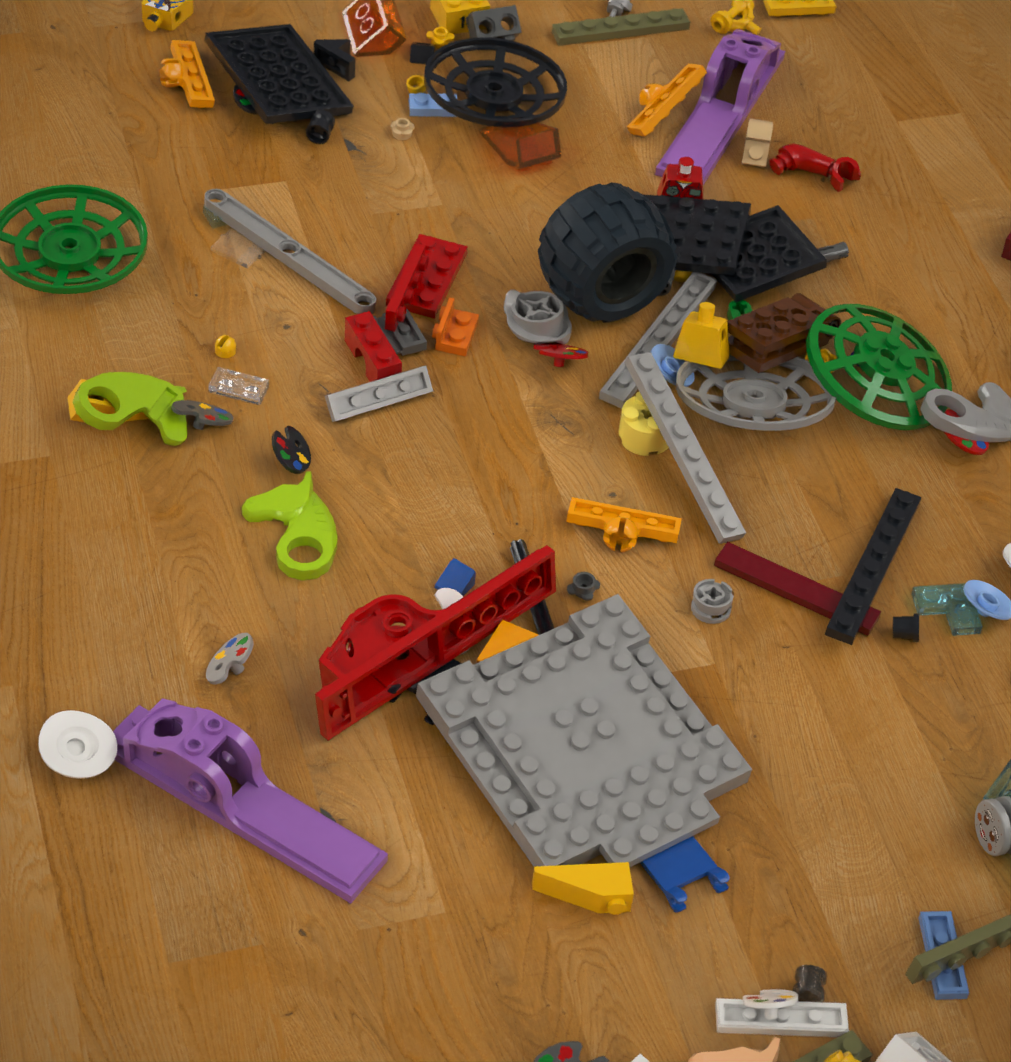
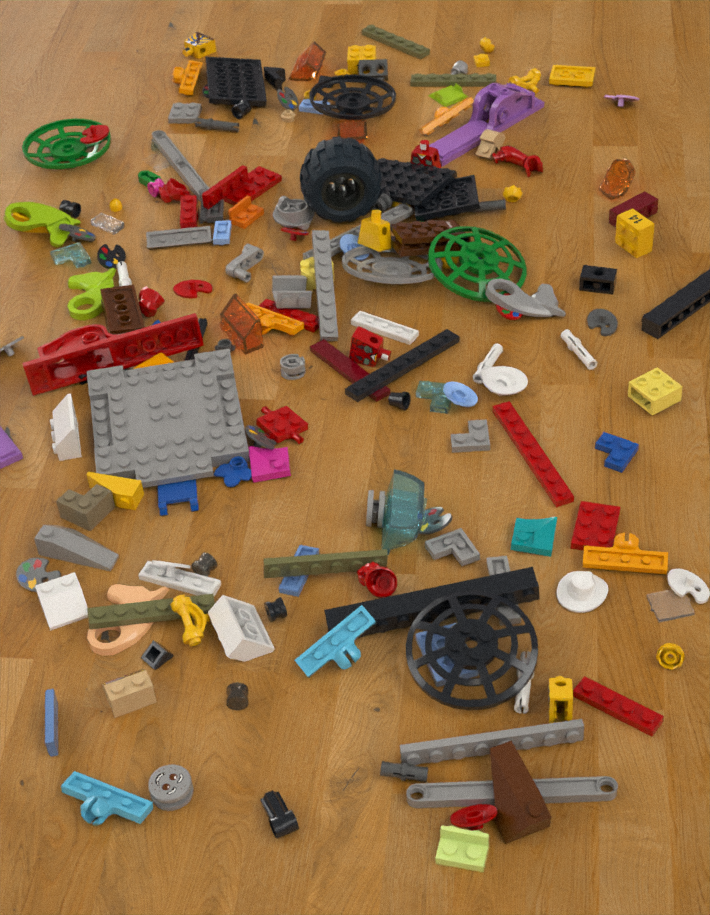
camera: 30 degrees right, 5 degrees down
none -> light grey wedge [34,525,119,571]
none -> clear light blue plate [50,242,91,268]
none -> white slope [50,394,82,461]
none -> dark tan brick [56,484,115,531]
none -> black wheel [59,200,81,218]
none -> red piece [80,125,109,144]
none -> reddish brown hinge [100,285,145,335]
none -> white pin [116,261,132,286]
none -> green beam [138,170,161,187]
none -> red hair [139,286,165,318]
none -> dark pink wheel [147,178,164,197]
none -> red hair [159,178,190,203]
none -> light grey plate [168,102,202,124]
none -> red piece [173,279,212,298]
none -> dark grey pin [195,118,240,132]
none -> light blue plate [213,220,232,245]
none -> blue plate [214,456,252,487]
none -> clear orange slope [219,293,264,355]
none -> light grey beam [225,244,264,282]
none -> dark grey piece [245,425,276,450]
none -> dark pink plate [248,446,291,483]
none -> red plate [256,405,308,444]
none -> red plate [259,299,319,333]
none -> black wheel [264,597,287,622]
none -> light grey panel [272,275,312,308]
none -> dark grey piece [277,87,298,111]
none -> red torso [349,326,392,367]
none -> white tile [351,311,419,345]
none -> lime piece [429,83,468,107]
none -> white pin [473,344,503,384]
none -> yellow plate [502,185,523,202]
none -> clear orange hair [600,159,636,200]
none -> lavender piece [604,95,639,107]

